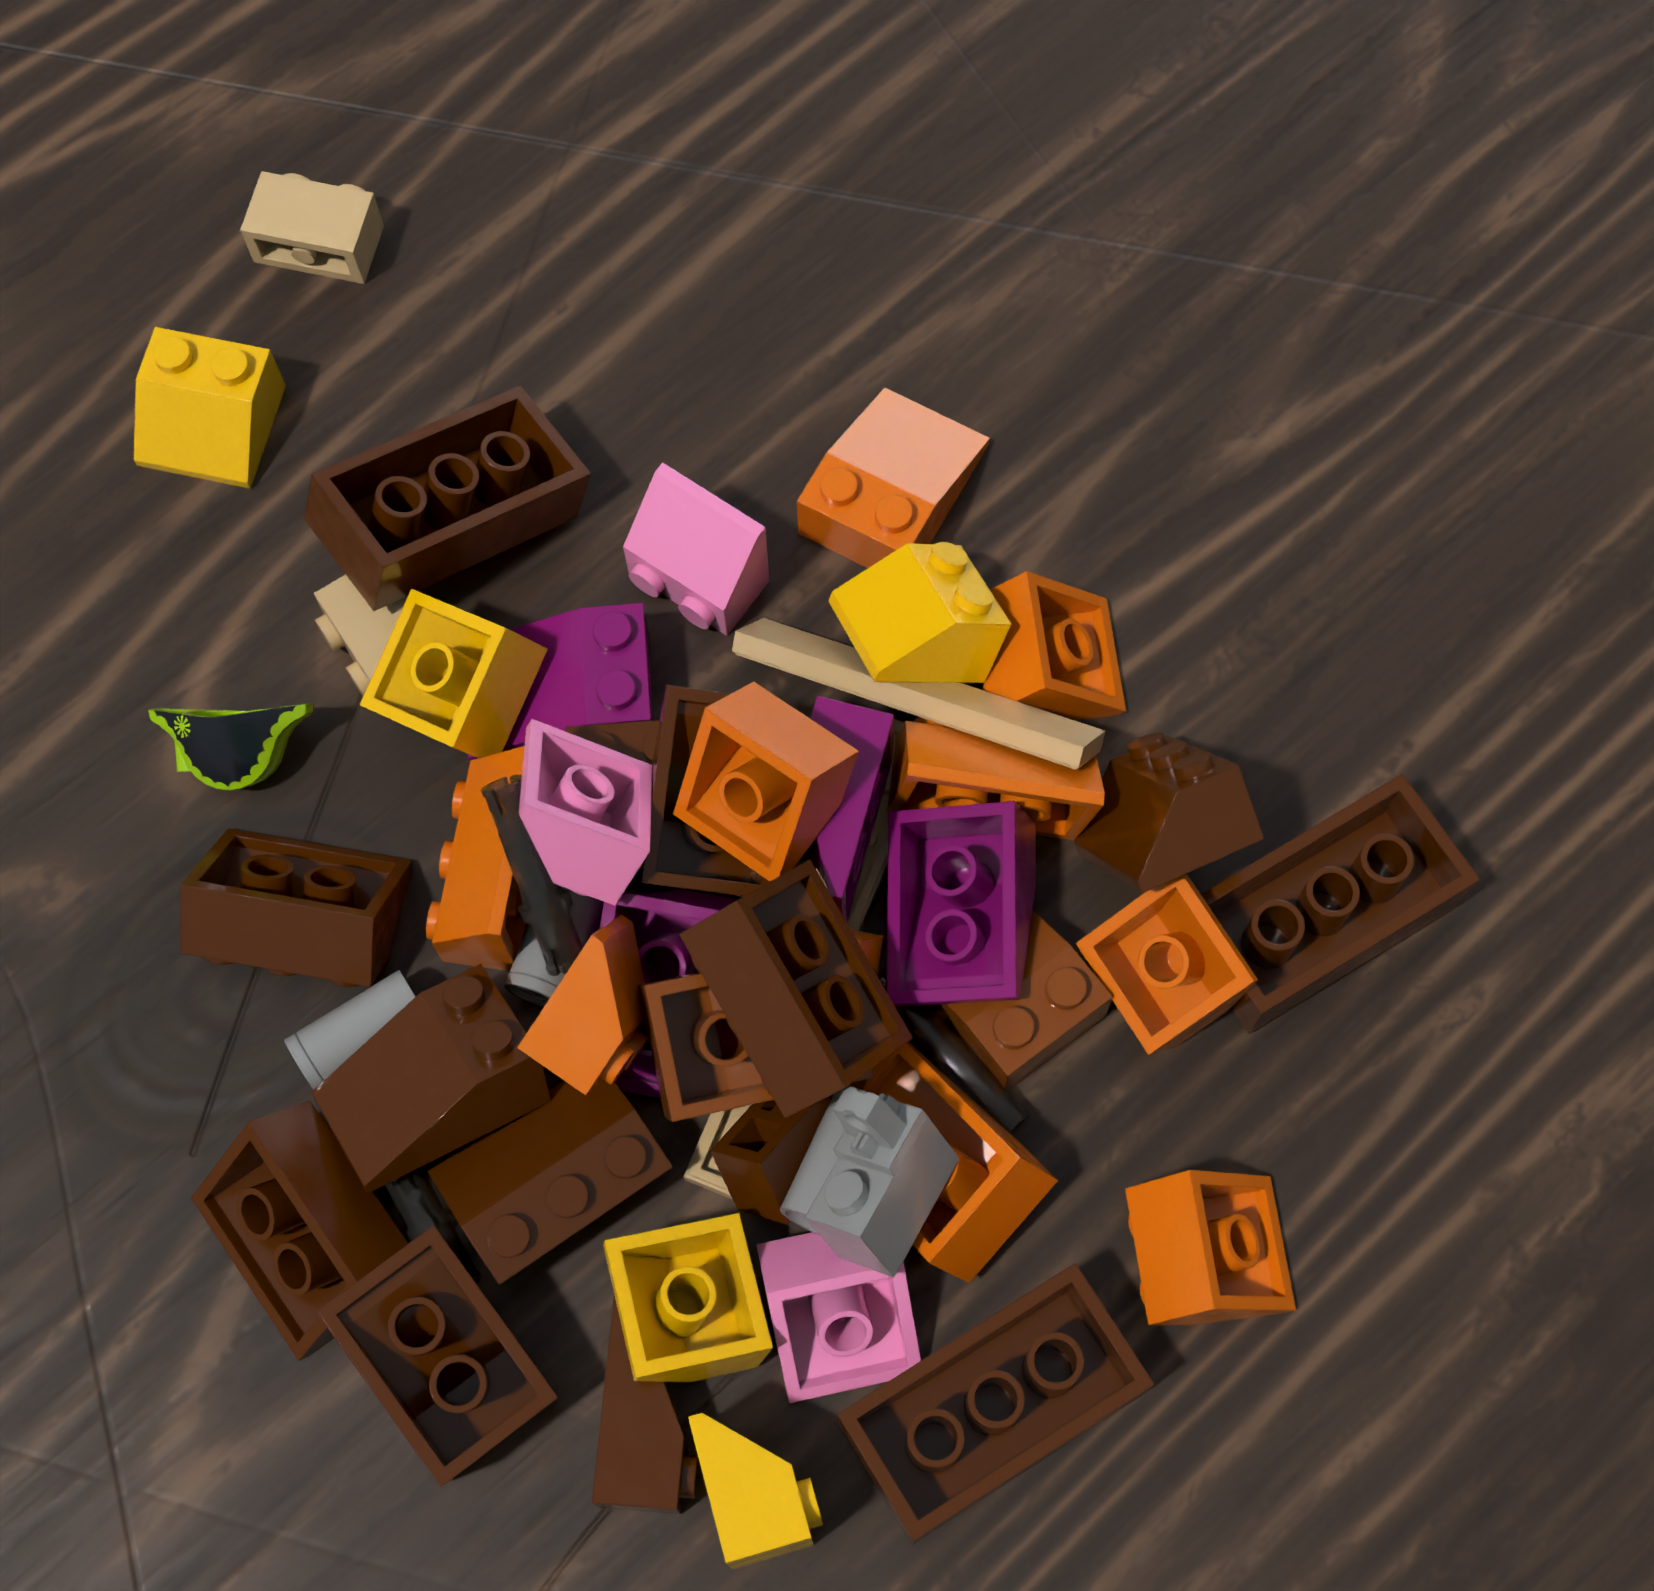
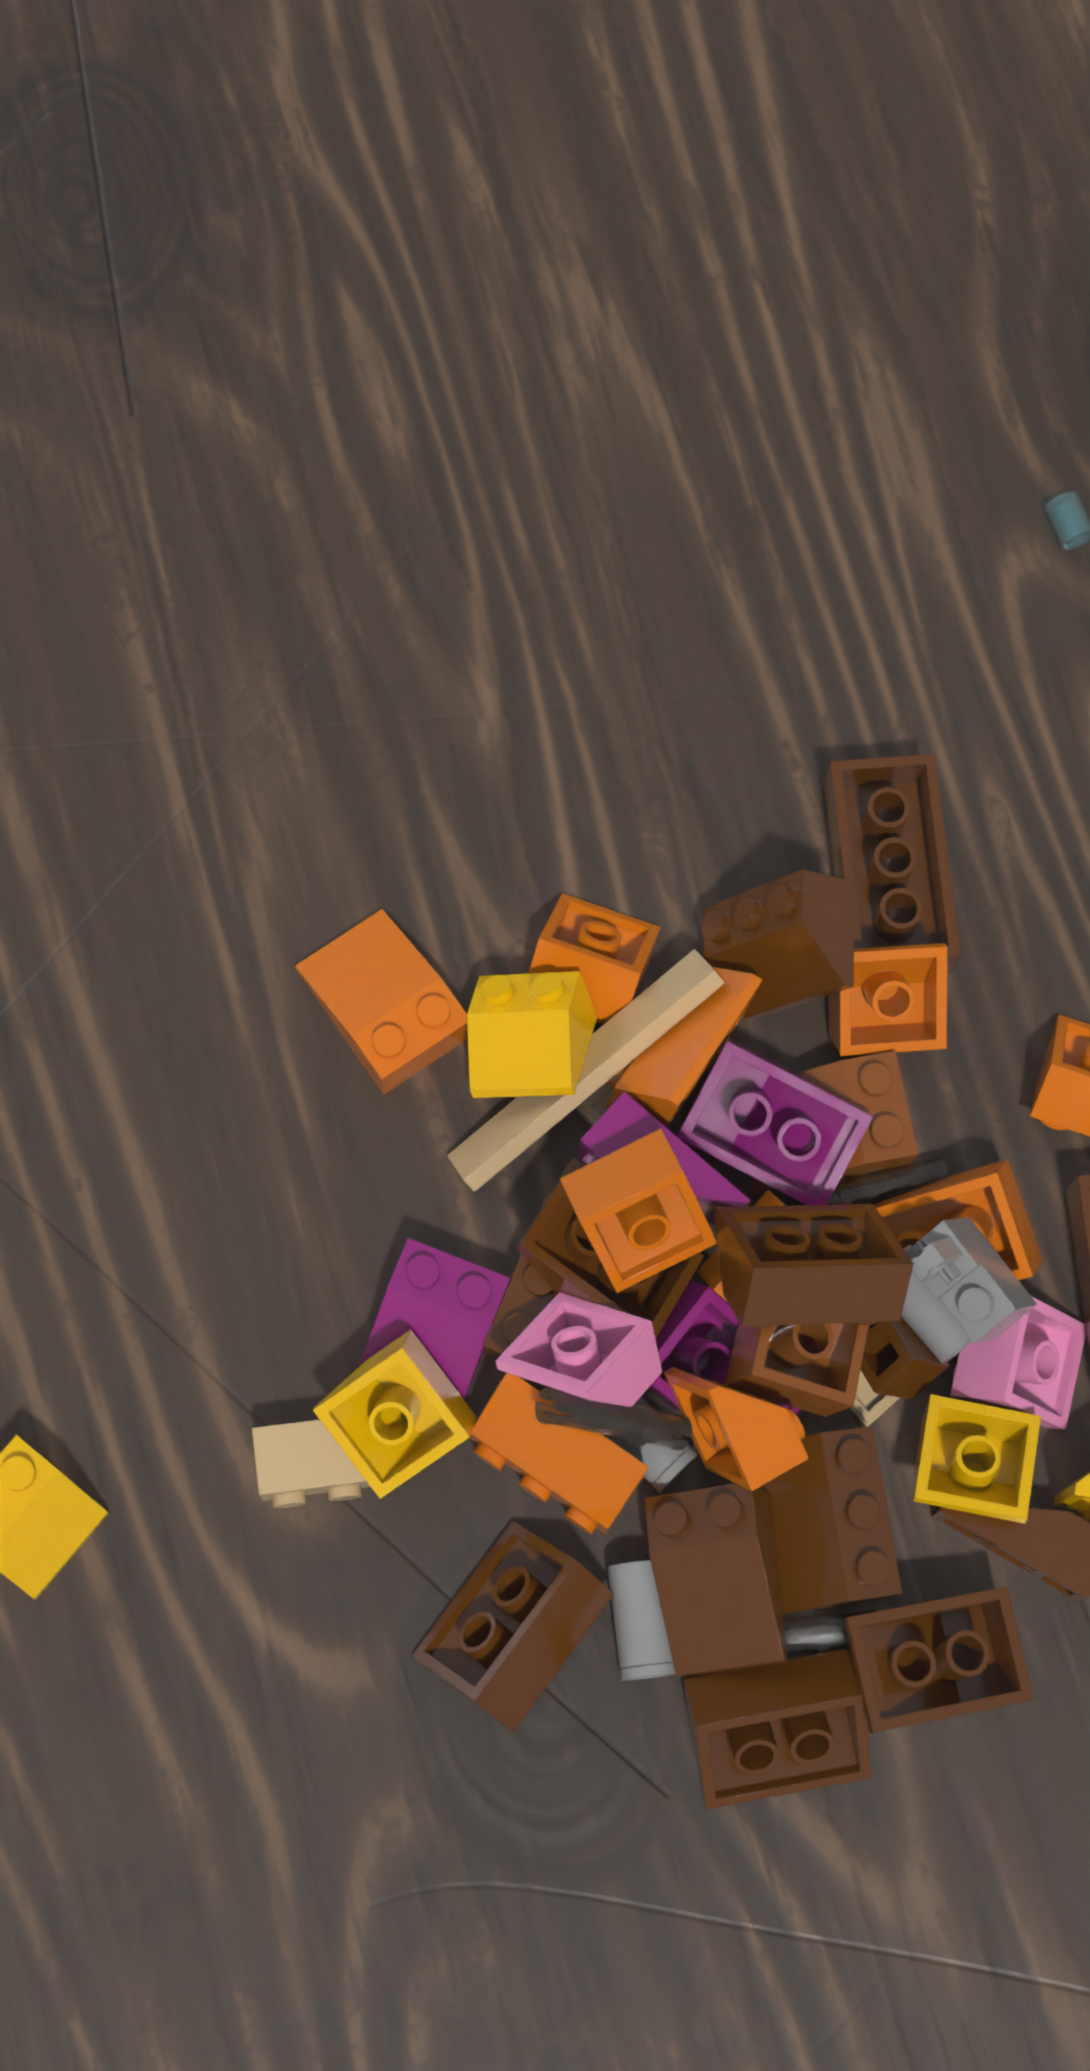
camera: 70 degrees left, 5 degrees up
hat [148,703,314,790] -> none
reddish brown brick [304,385,591,611] -> none
bright pink slope [623,462,770,636] -> none

